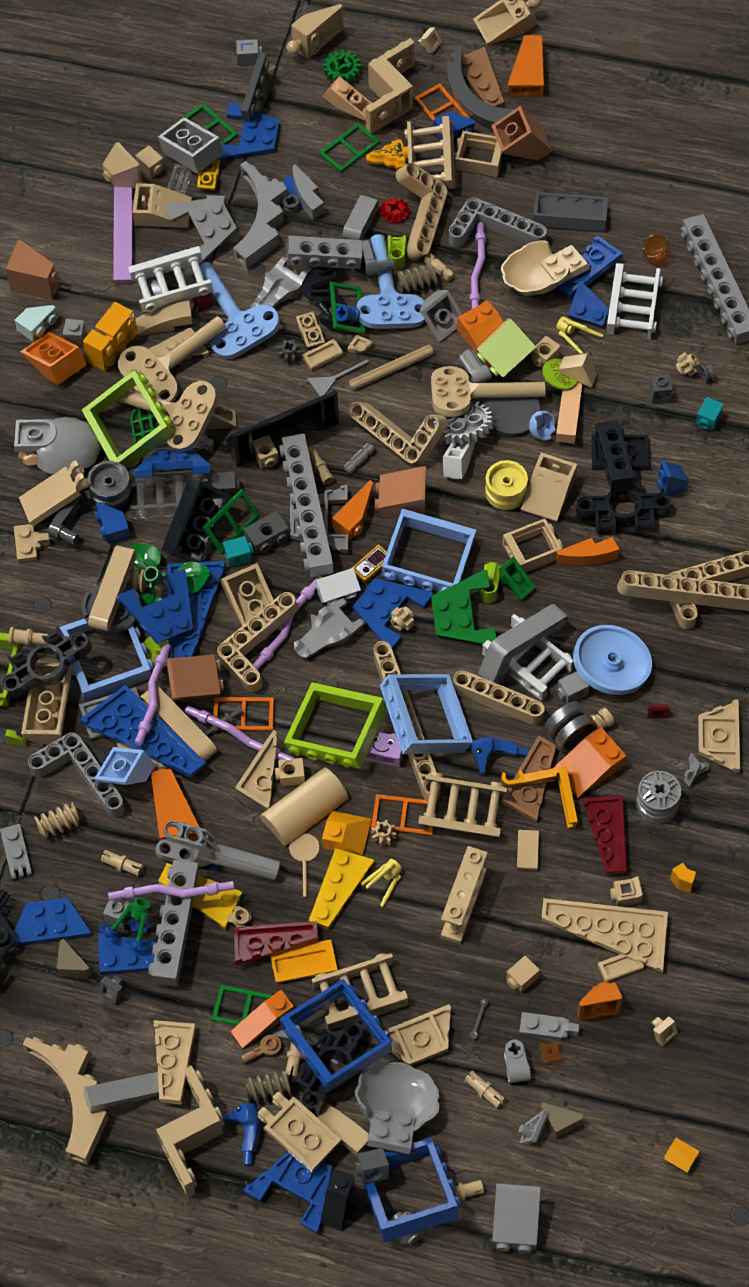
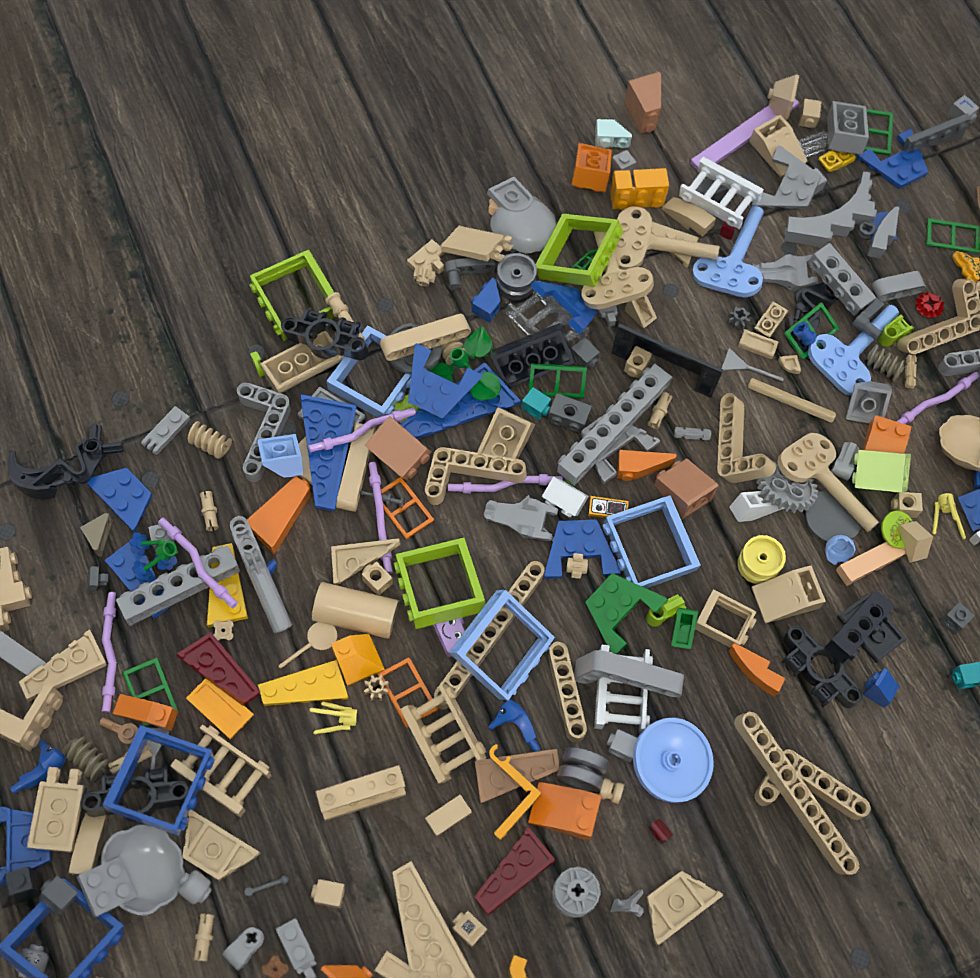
camera: 45 degrees right, 5 degrees up
none -> lavender bar [102,592,117,712]
none -> light grey head [178,871,212,904]
none -> tan gear [413,264,436,286]

